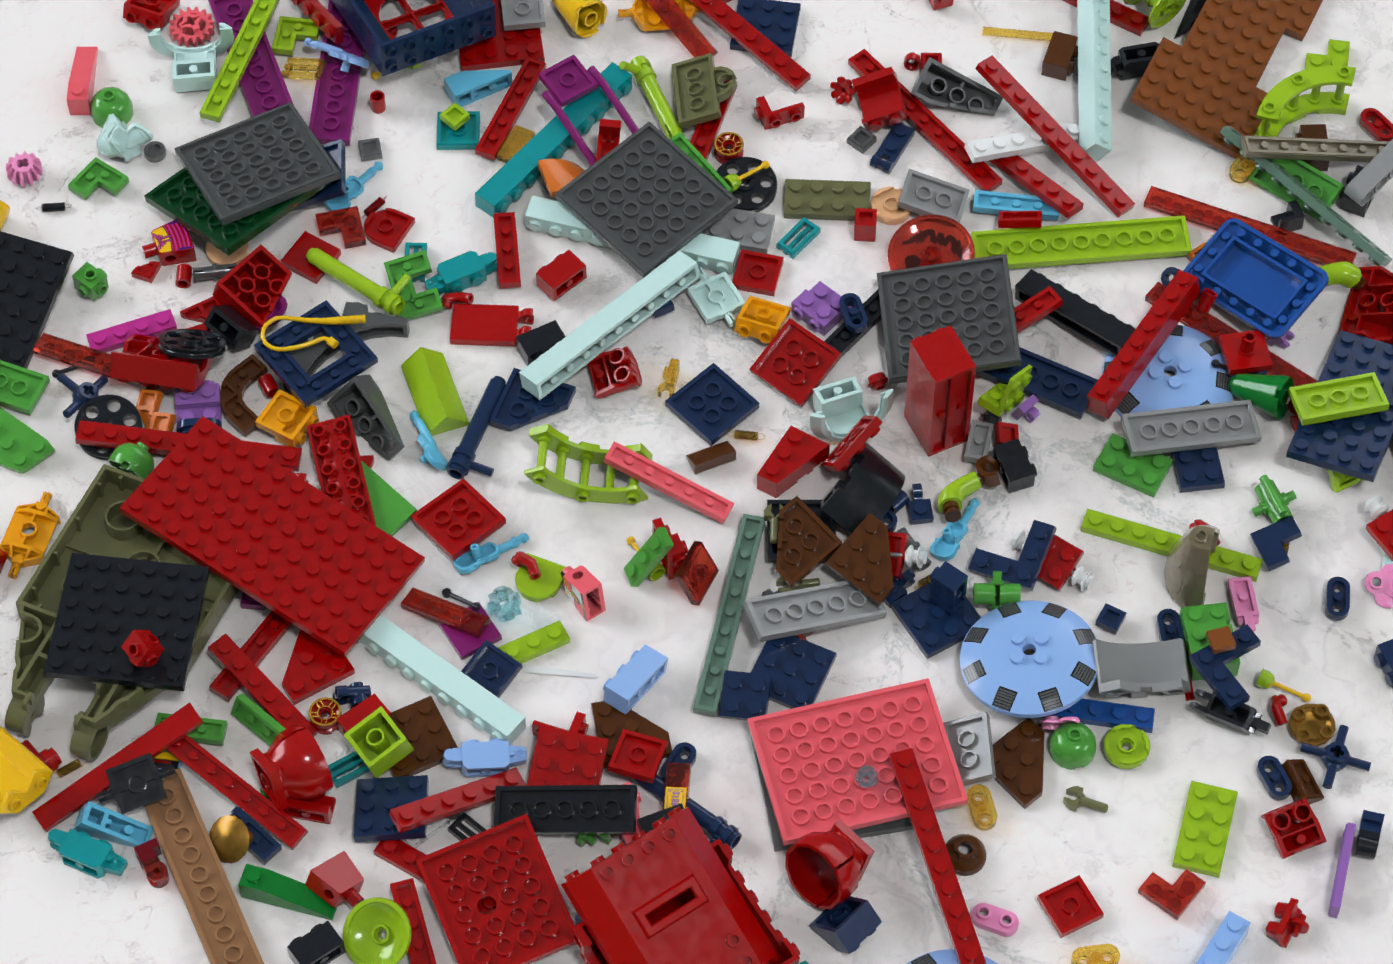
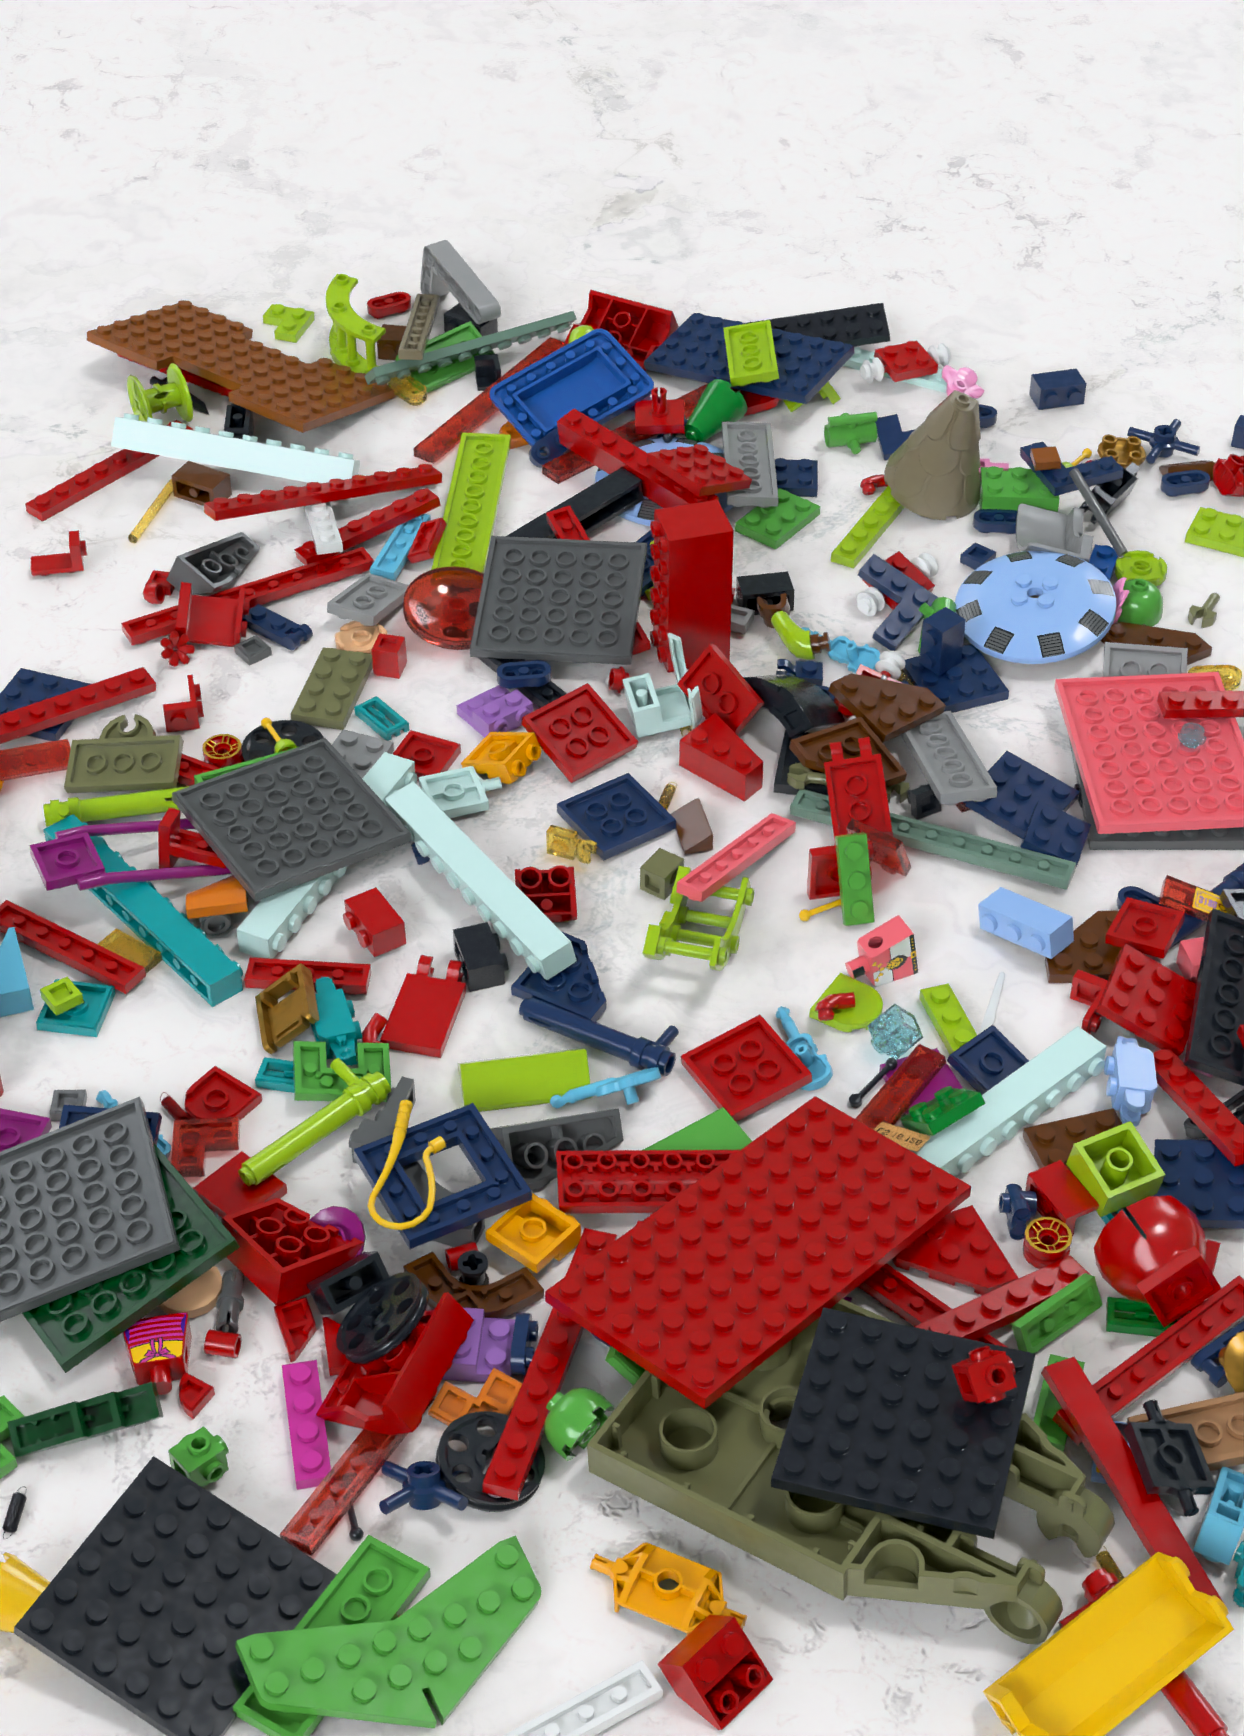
camera: 80 degrees left, 15 degrees down
none -> dark green slope [7,1382,164,1458]
none -> pearl gold container [255,963,319,1054]
none -> black bush [458,1250,489,1285]
none -> olive brick [640,848,684,900]
none -> red plate [646,444,752,497]
none -> red tile [824,737,893,840]
none -> clear orange sticker [874,1122,930,1151]
none -> green plate [900,1086,986,1136]
none -> dark grey bar [1069,468,1128,557]

